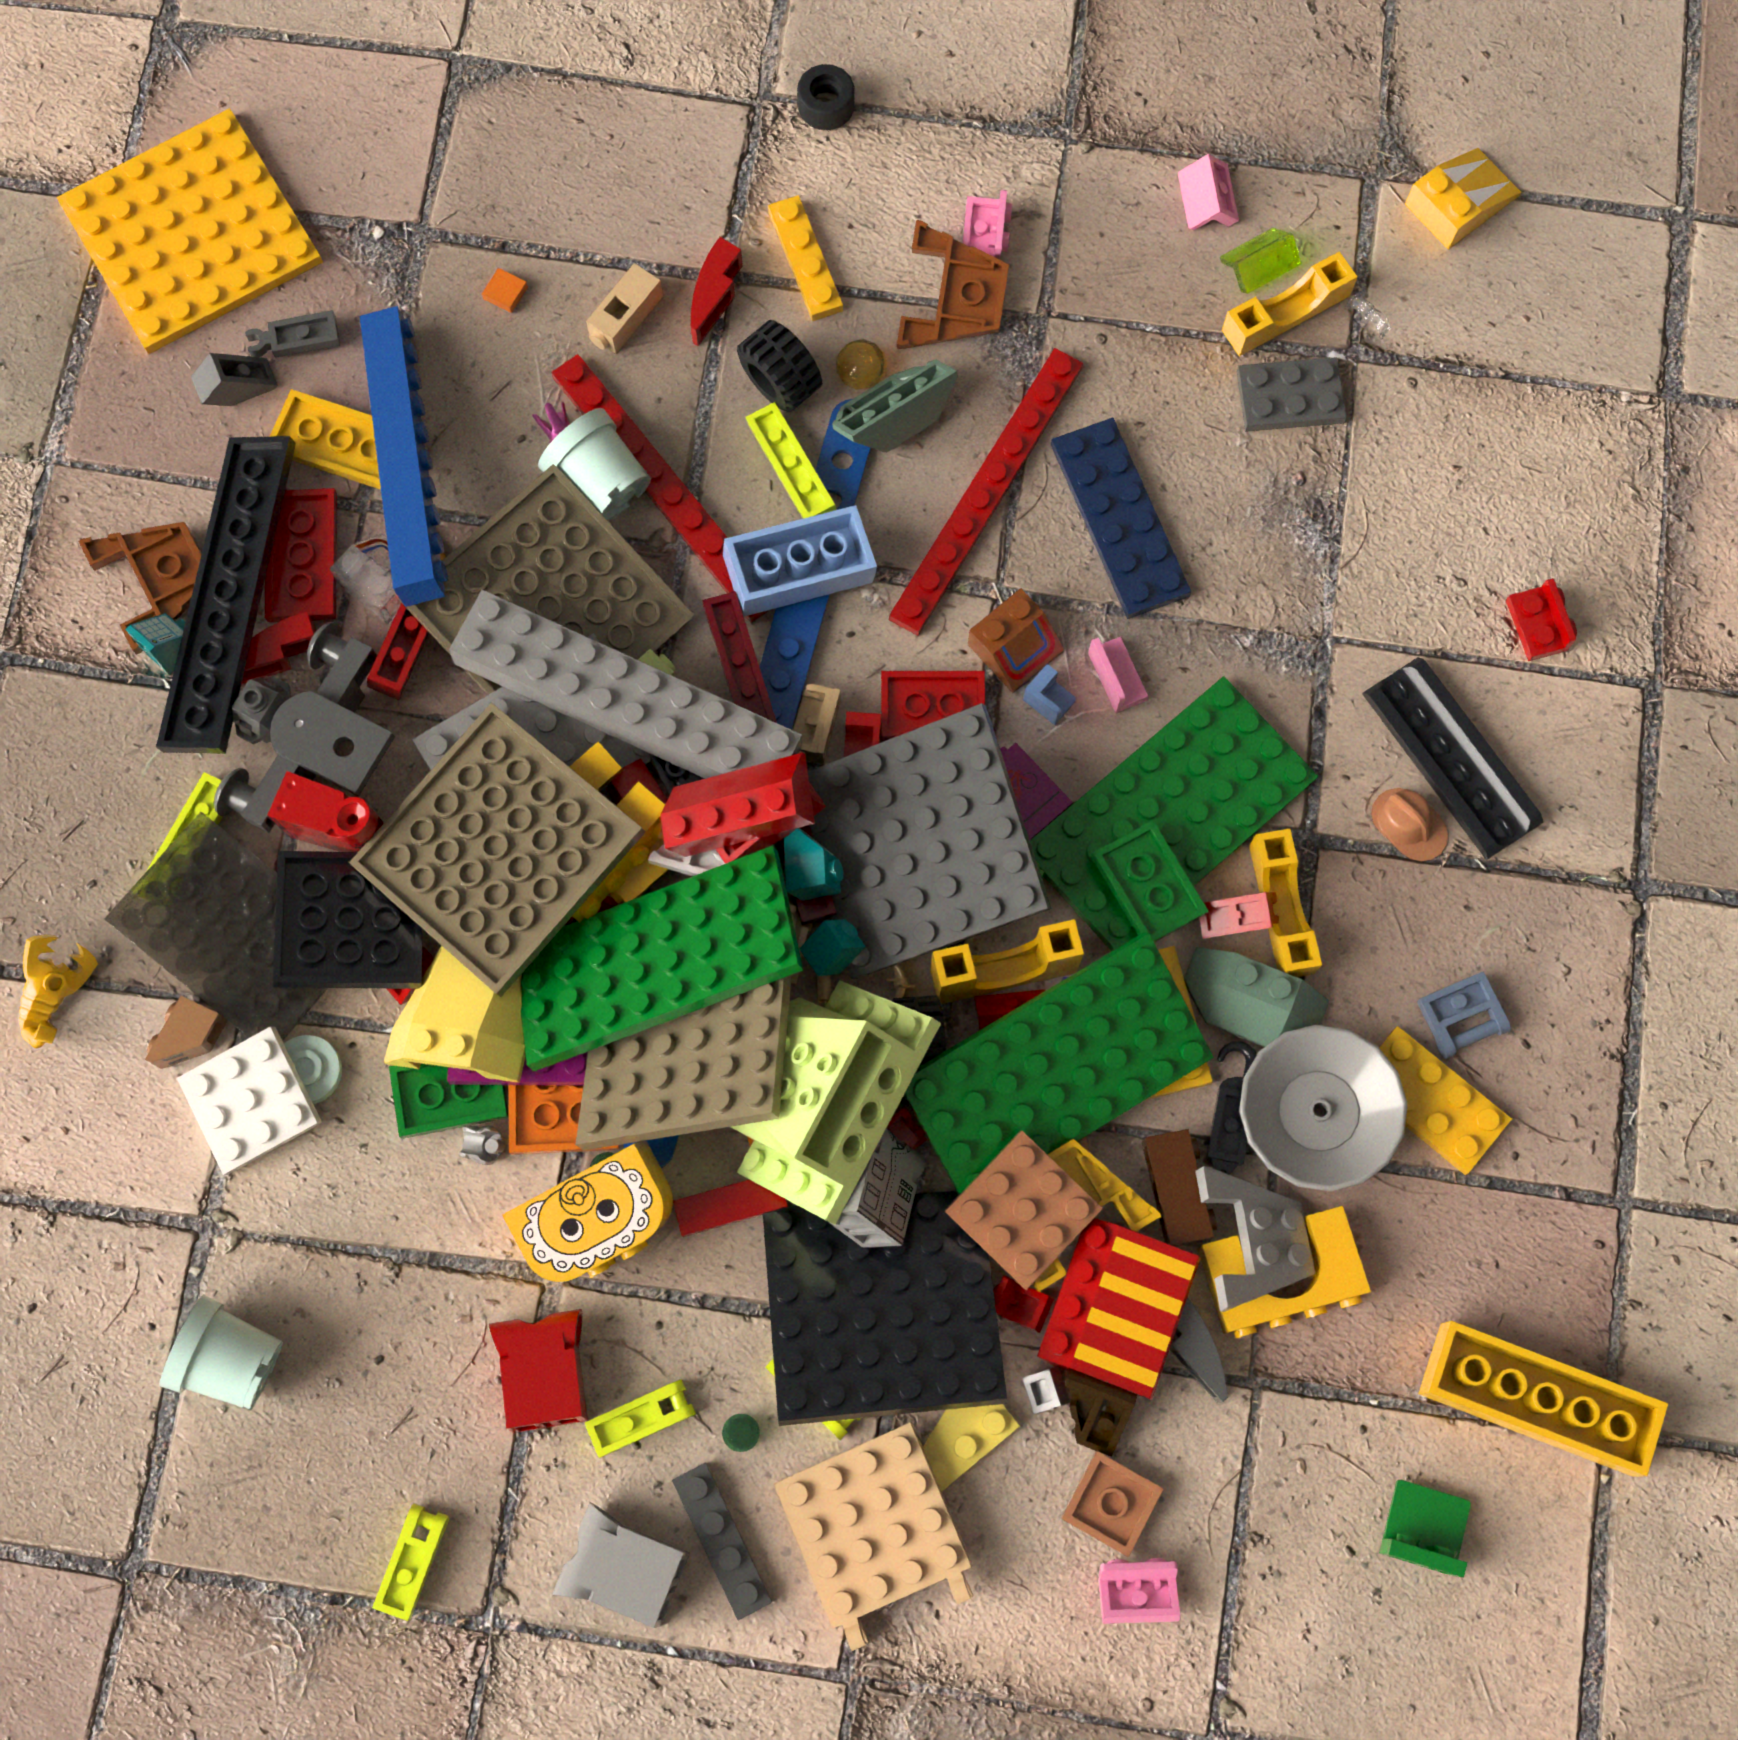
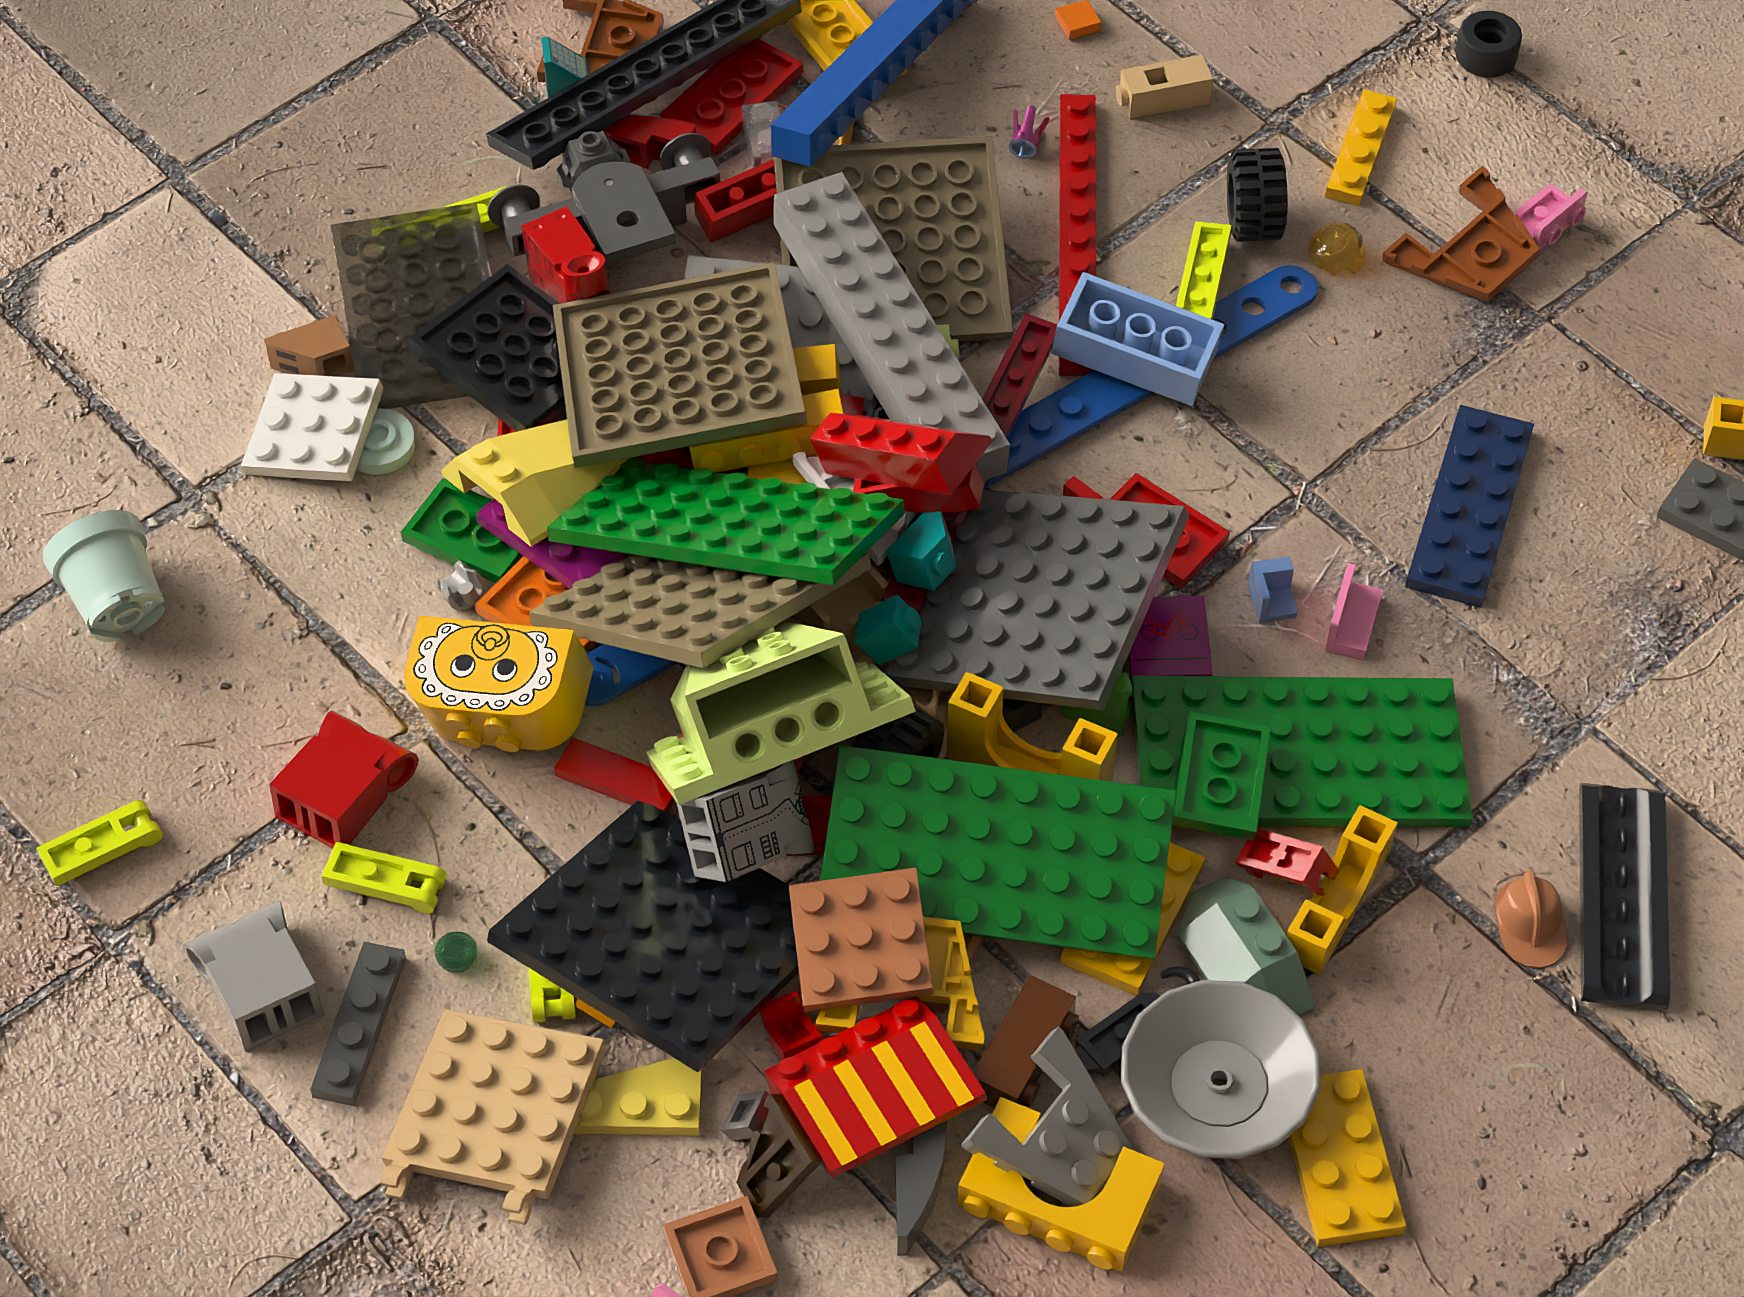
camera: 40 degrees right, 20 degrees down
yellow animal [19,934,98,1048] -> none
light aqua piece [538,408,651,521] -> none
red slope [690,236,743,346] -> none
tan hinge [793,684,841,764] -> none
sand green wedge [832,359,958,453] -> none
red plate [889,348,1083,636] -> none
dark orange slope [968,588,1064,693] -> none
sand blue plate [1417,971,1511,1059] -> none

